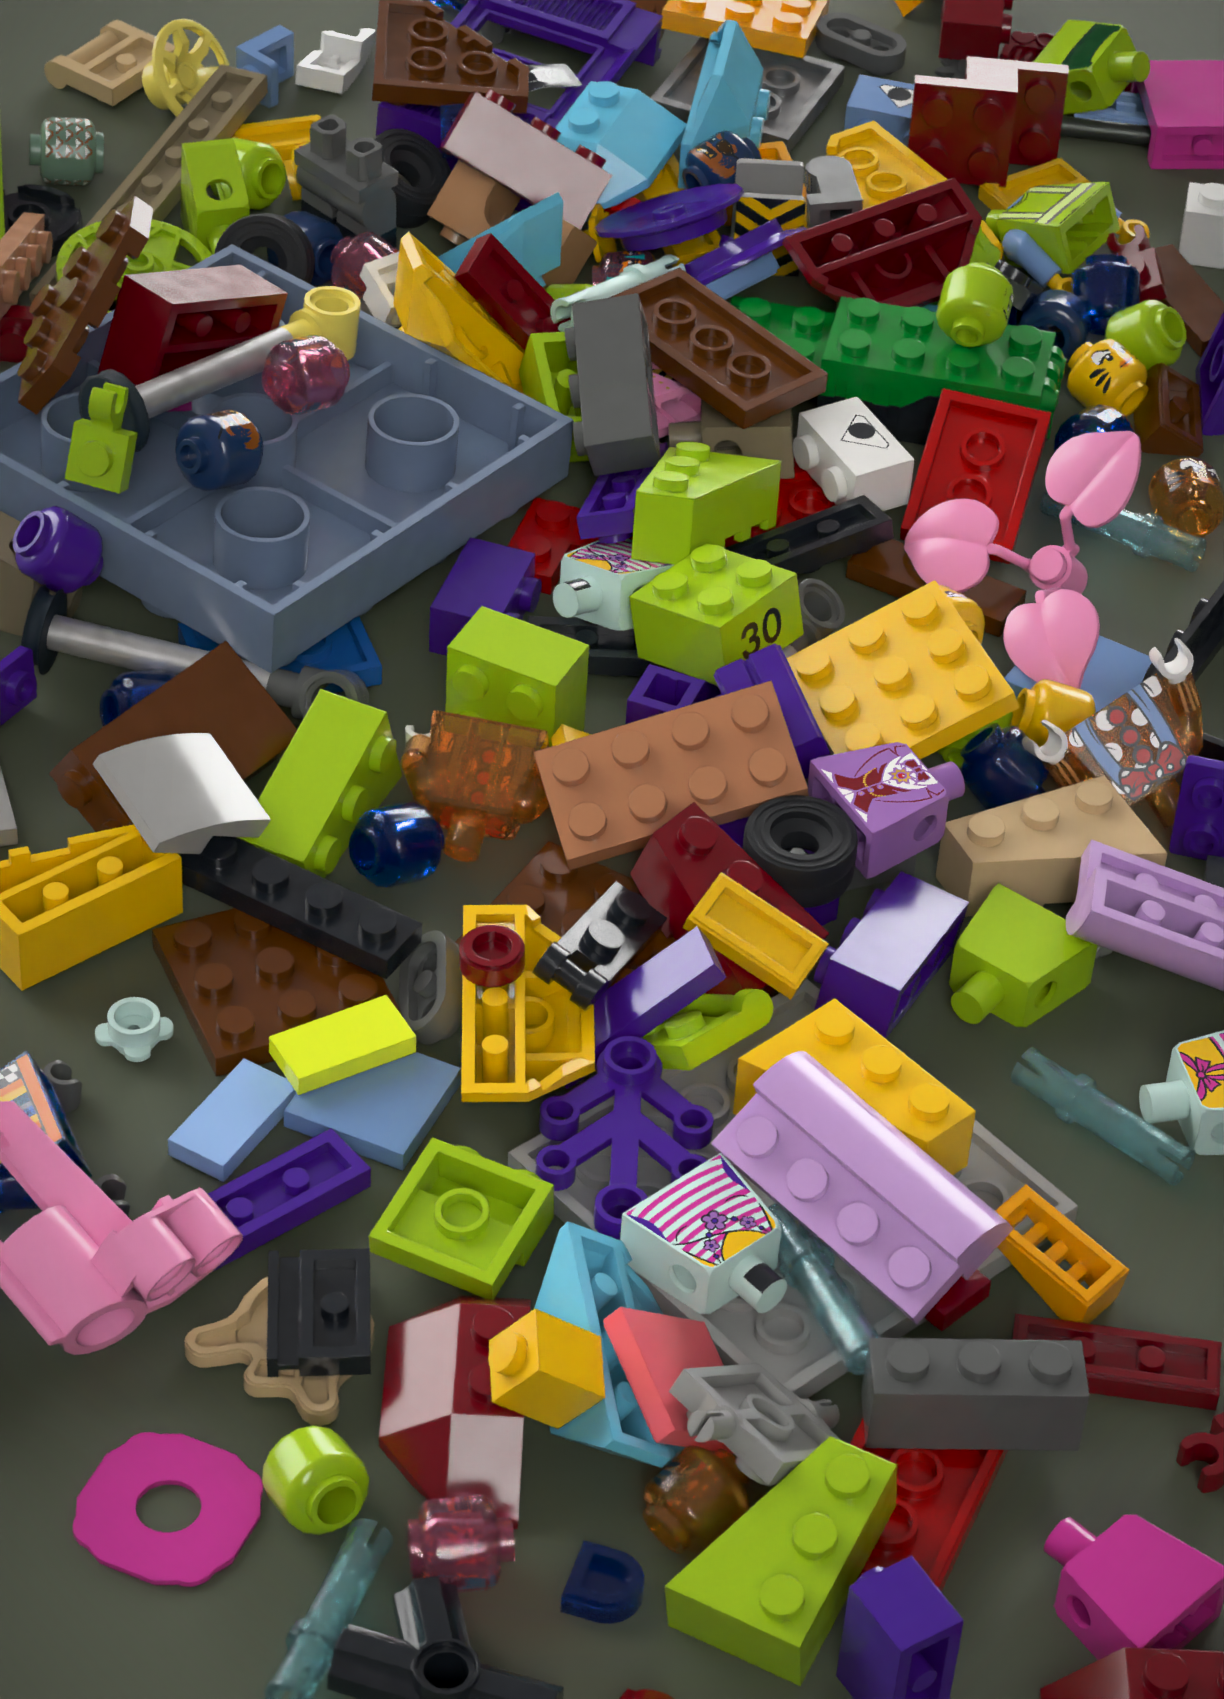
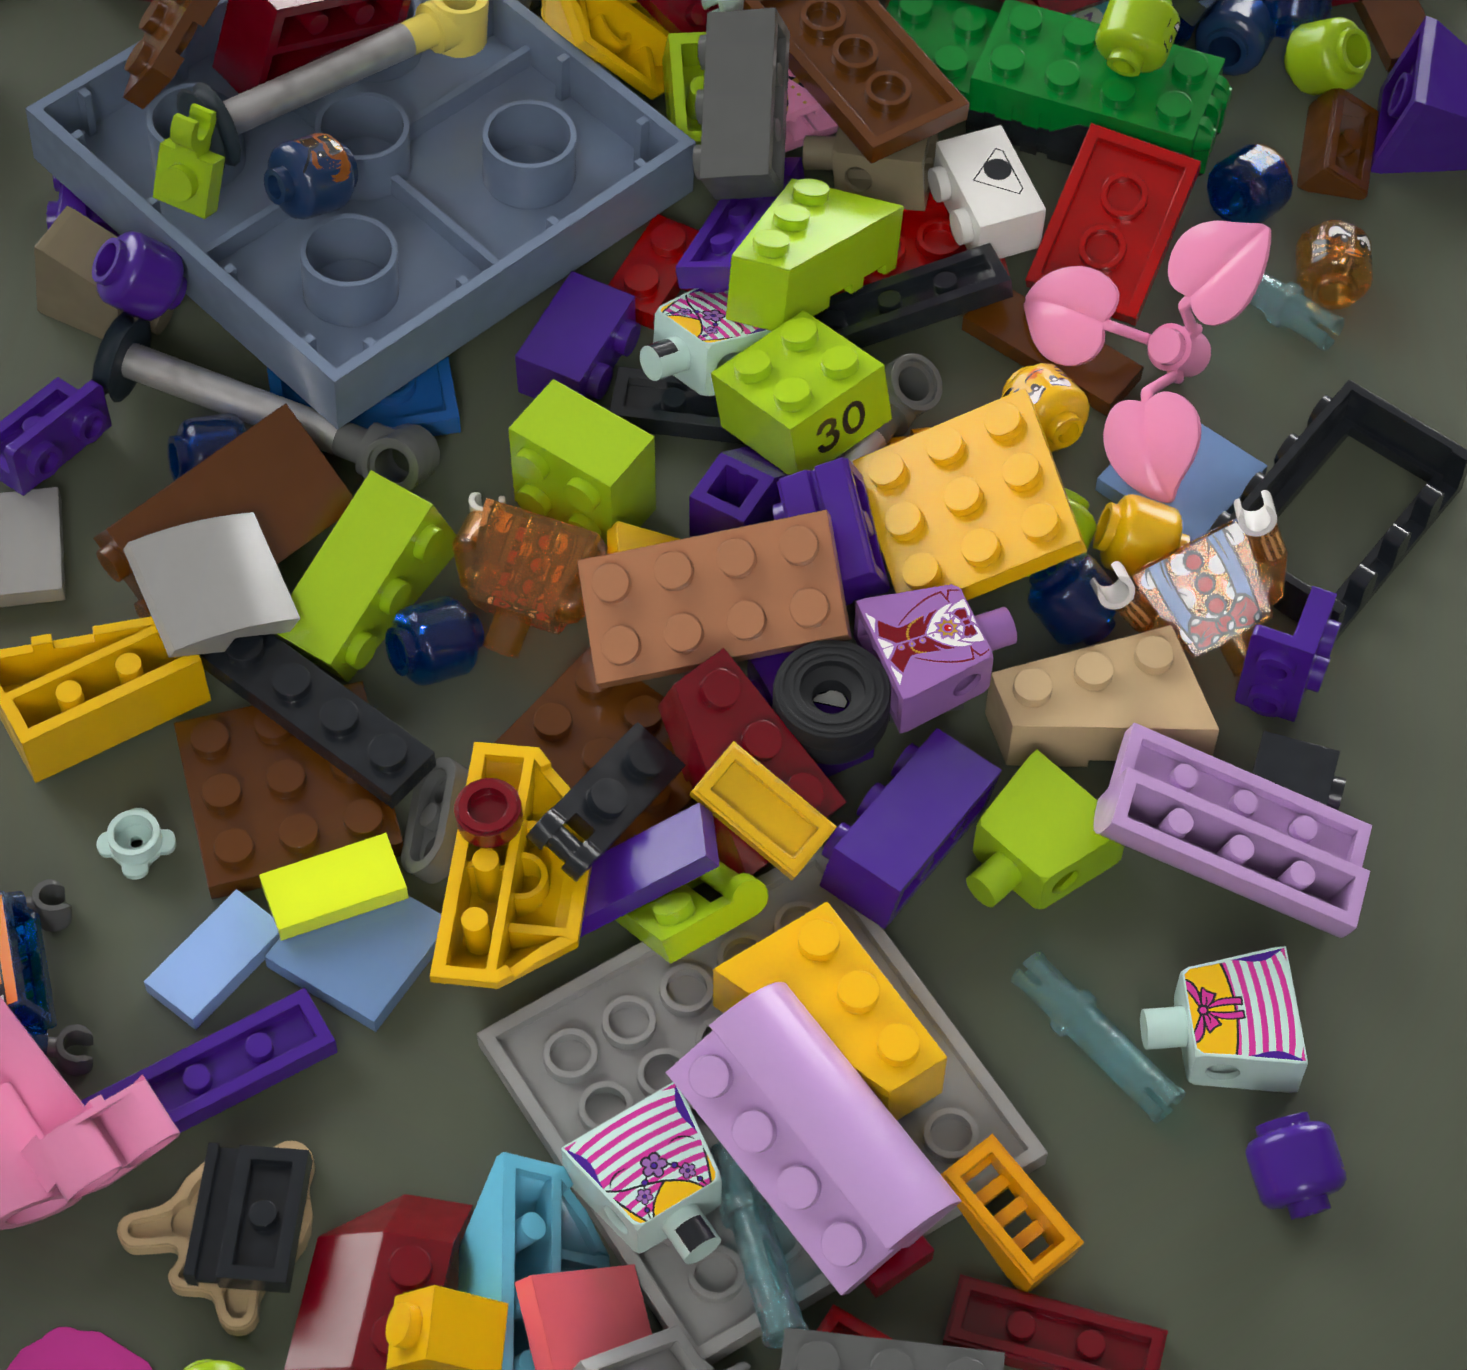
camera: 10 degrees right, 15 degrees up
clear pink head [262,335,350,415] -> none
lime plate [369,1137,554,1299] -> none
dark purple plant [535,1036,714,1240] -> none
yellow head [1067,339,1148,419] -> none

